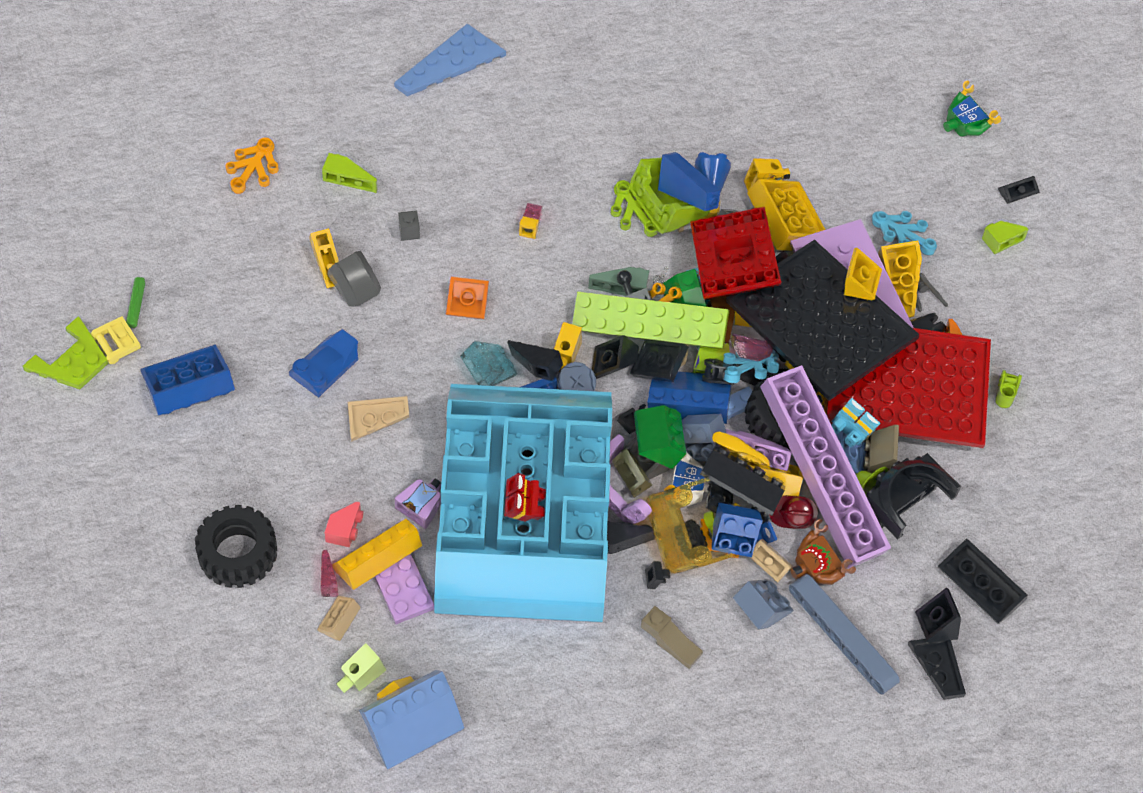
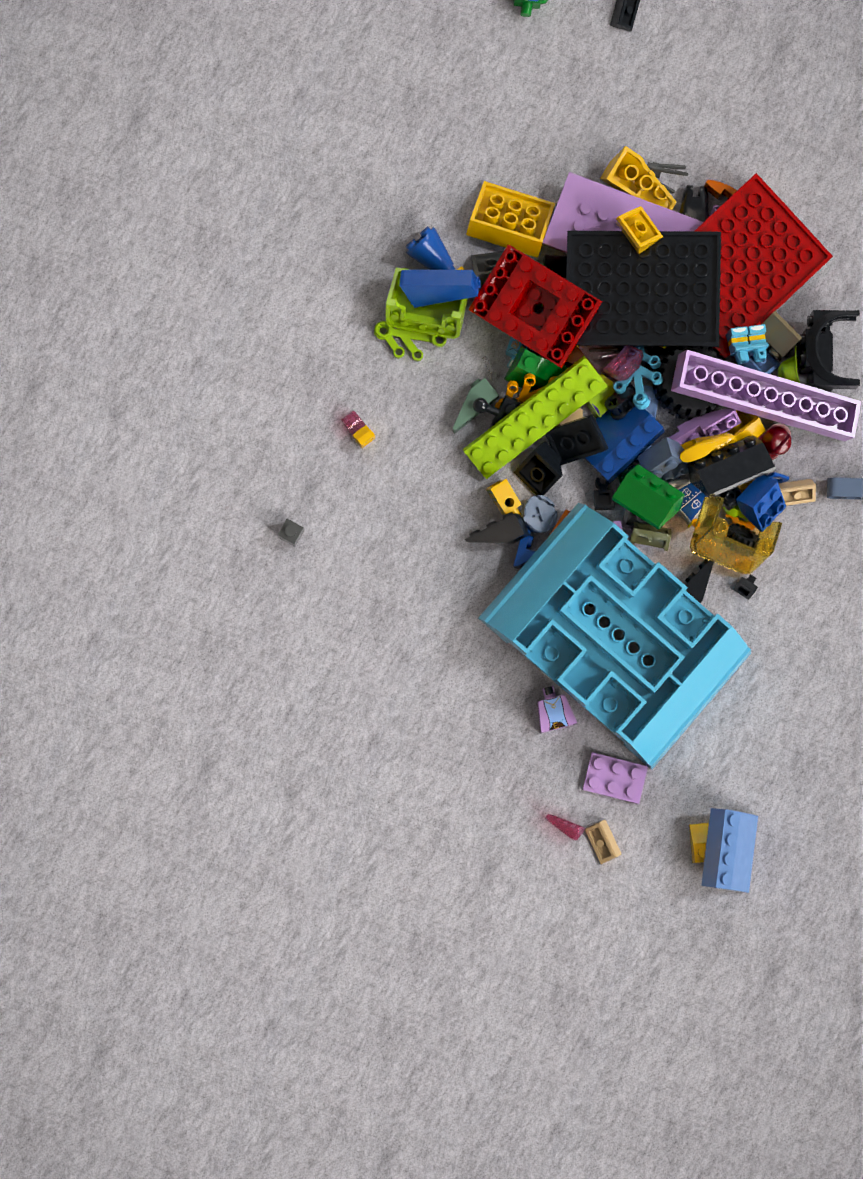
camera: 55 degrees left, 25 degrees up
lime wing [23,316,108,390] -> none
light yellow plate [91,316,141,364] -> none
bright green axle [126,277,145,328] -> none
blue slope [140,344,235,416] -> none
black tyre [195,505,278,588] -> none
light orange plant [225,137,279,194] -> none
blue slope [289,329,359,398] -> none
yellow slope [309,228,339,288] -> none
lime slope [322,153,377,193] -> none
coral slope [324,502,364,548] -> none
dark grey slope [327,251,381,306] -> none
yellow slope [331,518,423,590] -> none
yellowish green torso [336,643,386,693] -> none
tan wing [348,396,409,442] -> none
medium blue wing [394,24,506,97] -> none
orange slope [446,277,489,319] -> none
clear light blue slope [460,341,517,386] -> none
red hips [504,473,546,522] -> none
lavender beam [609,486,652,525] -> none
dark tan slope [641,606,703,669] -> none
sand blue slope [733,579,794,629] -> none
yellow torso [744,158,790,191] -> none
dark orange torso [790,519,856,585] -> none
medium azure plant [872,211,937,255] -> none
lime slope [982,221,1029,254] -> none
lime piece [995,370,1022,408] -> none

